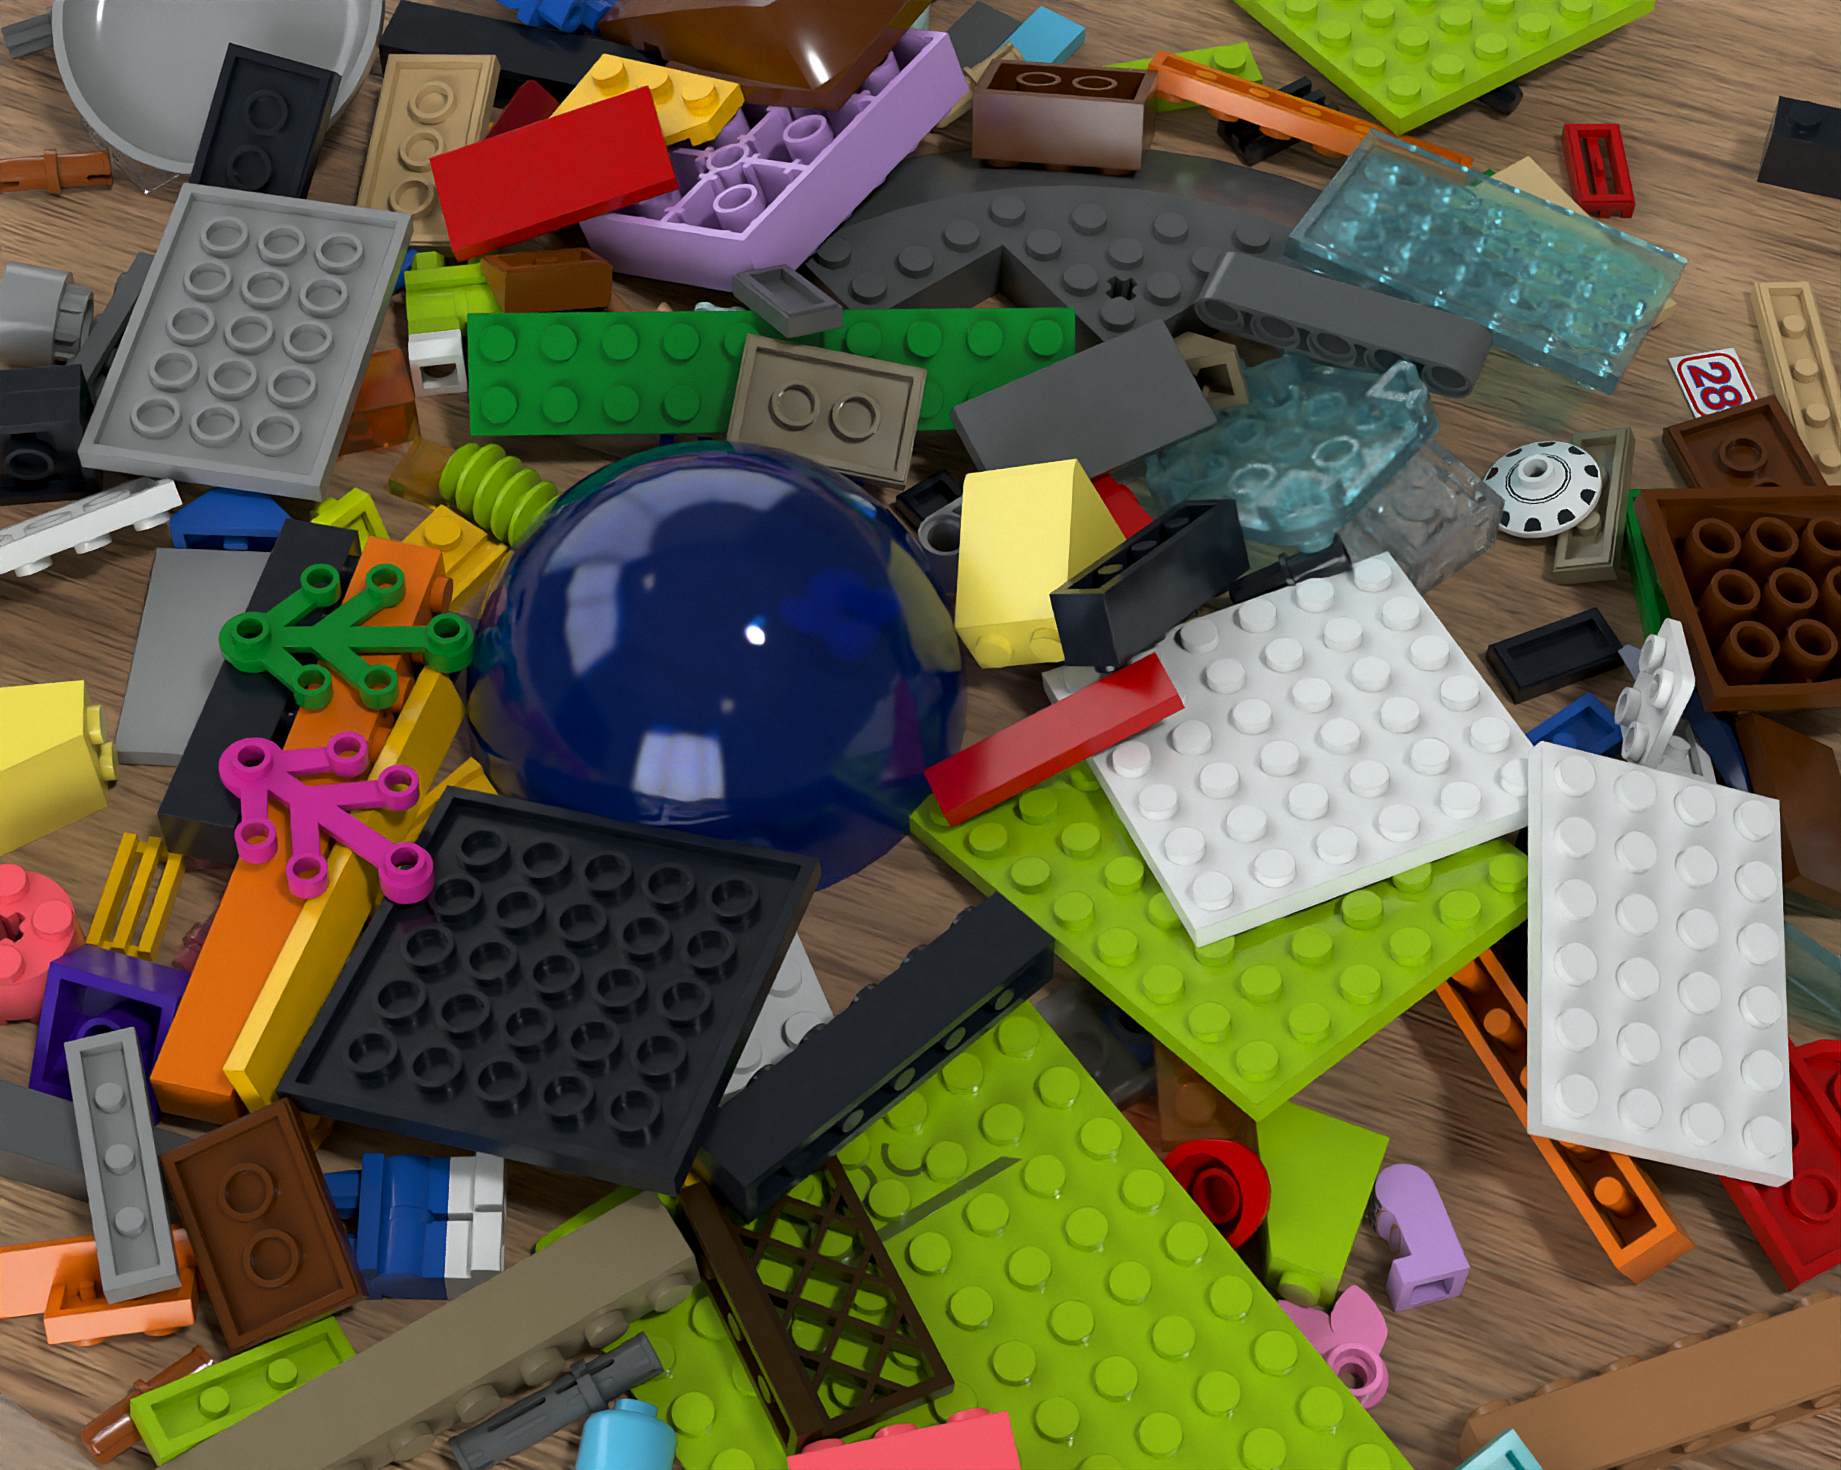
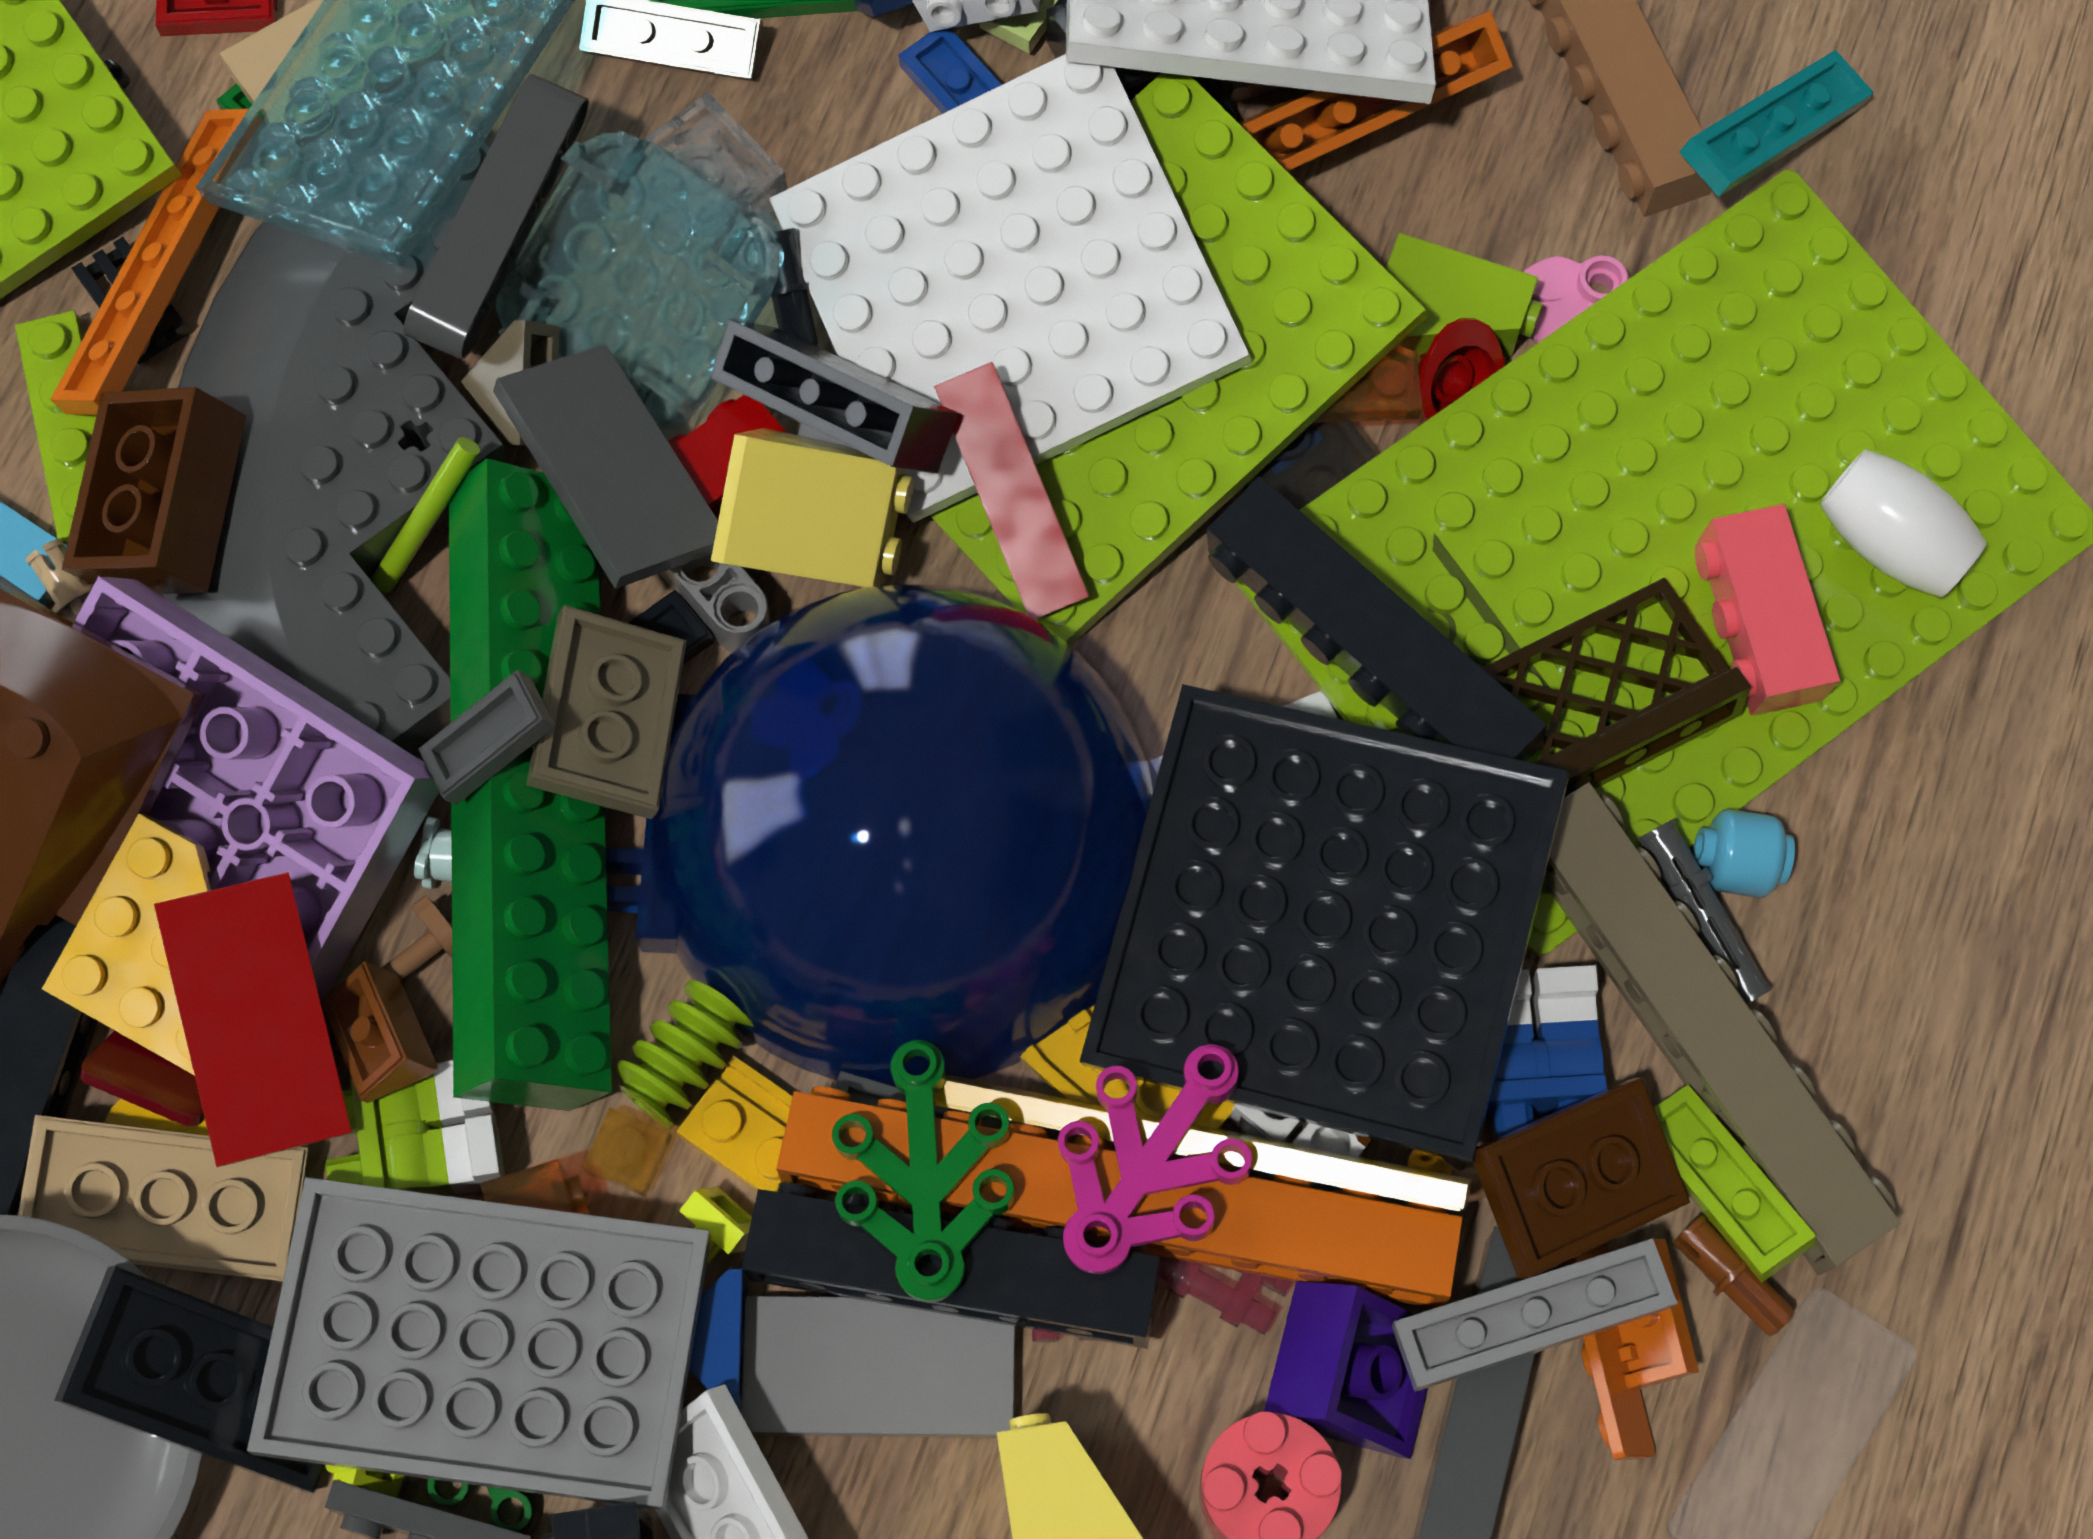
camera: 90 degrees left, 15 degrees up
yellow tile [86,832,190,963] -> none
lavender leg [1368,1163,1470,1312] -> none
white dish [1480,441,1602,538] -> none
black tile [1485,607,1625,705] -> none
none -> lime bar [370,437,480,593]

